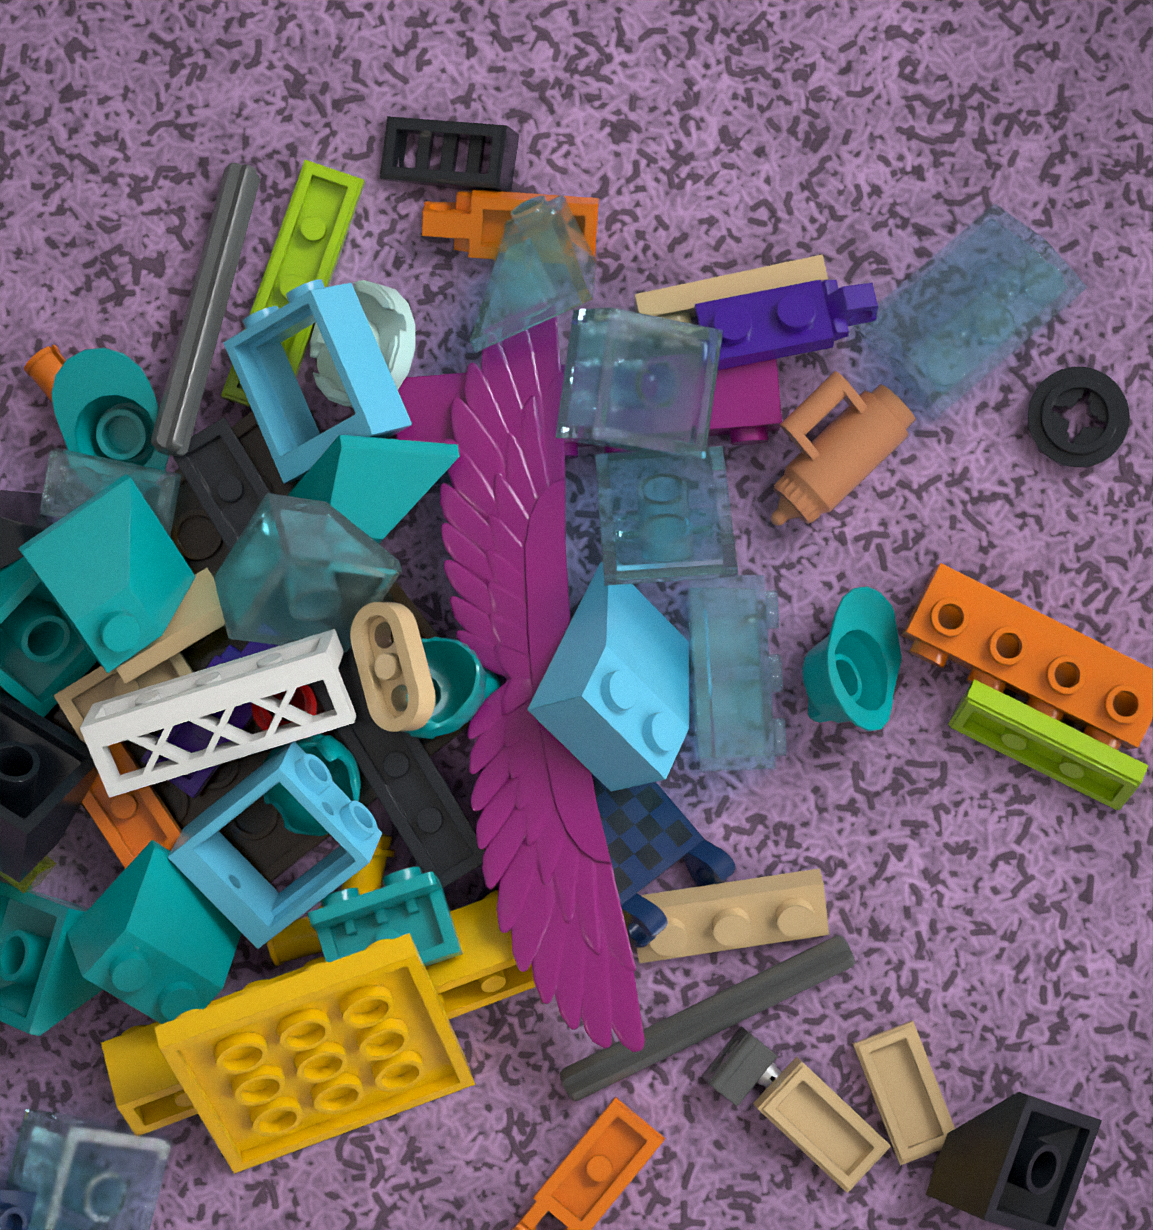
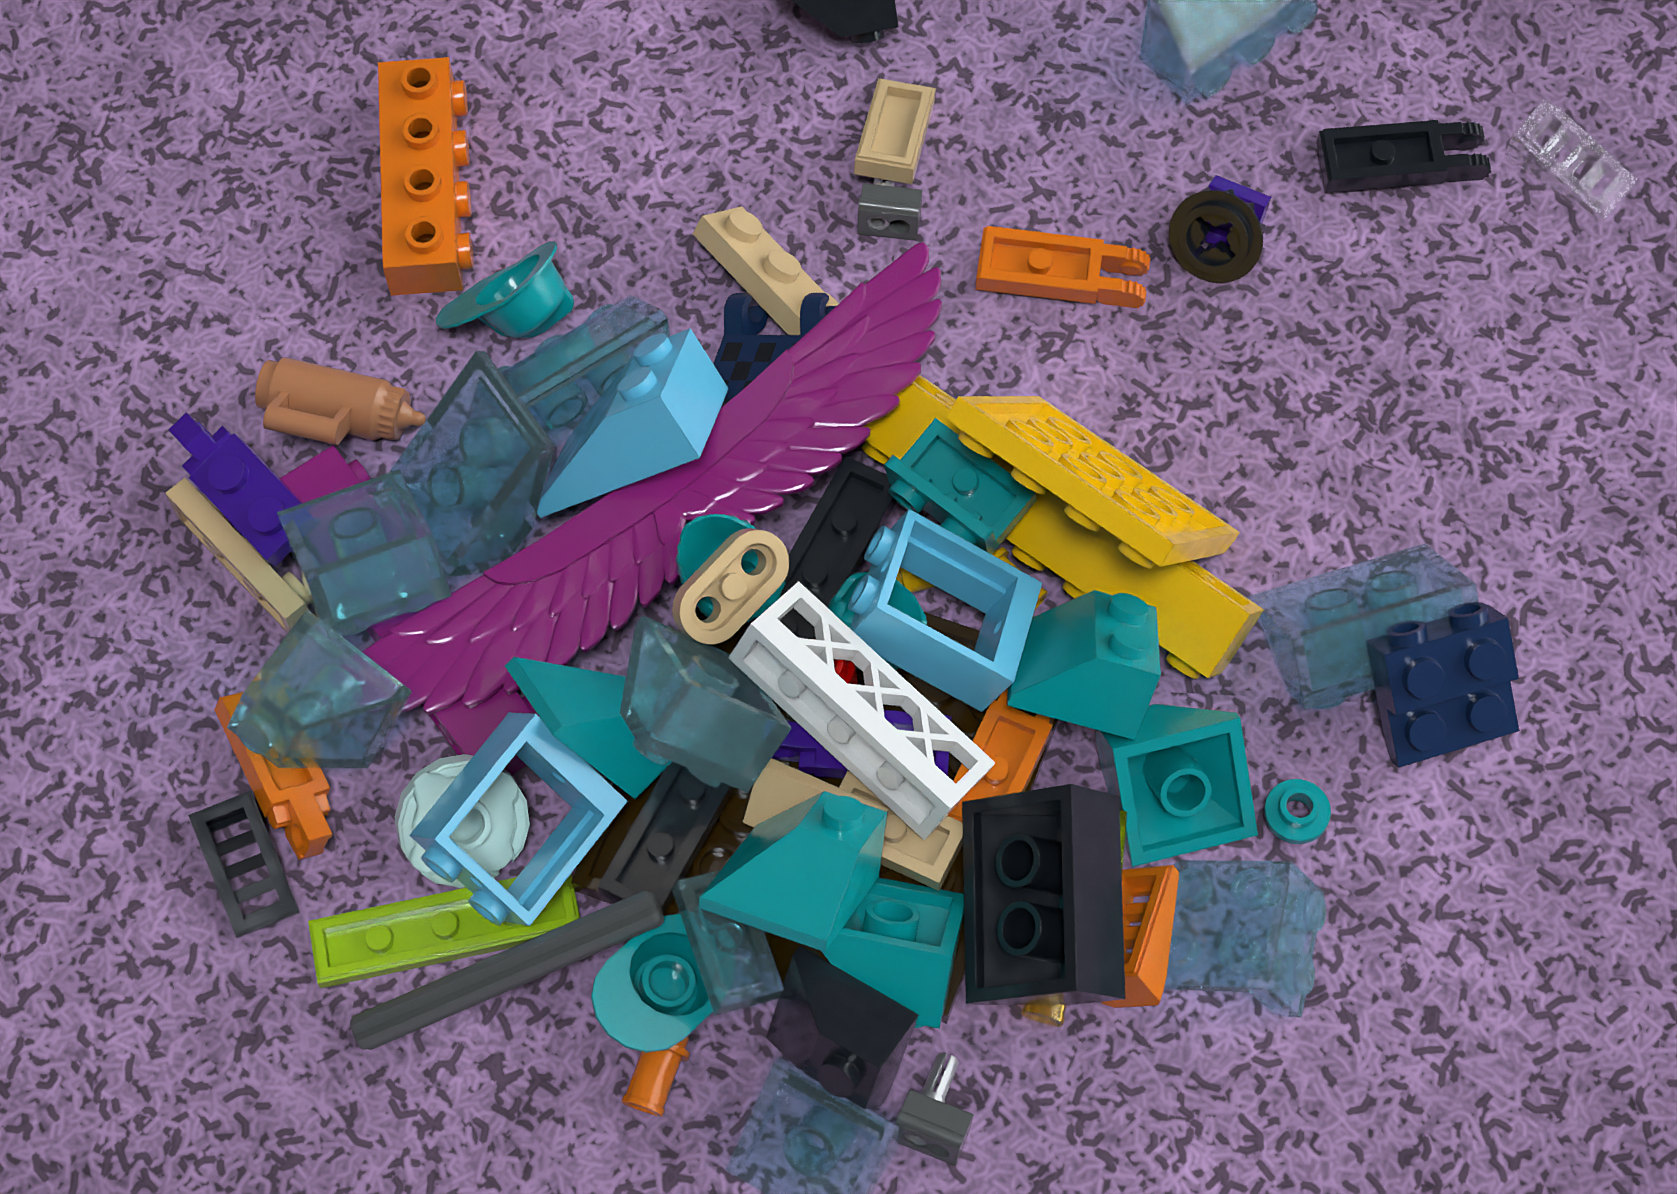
camera: 125 degrees left, 20 degrees down
dark grey axle [560,936,855,1101] -> none
clear light blue slope [852,204,1087,421] -> none
tan tile [852,1020,955,1165] -> none
lime tile [948,679,1149,810] -> none
black gear [1027,367,1130,468] -> none

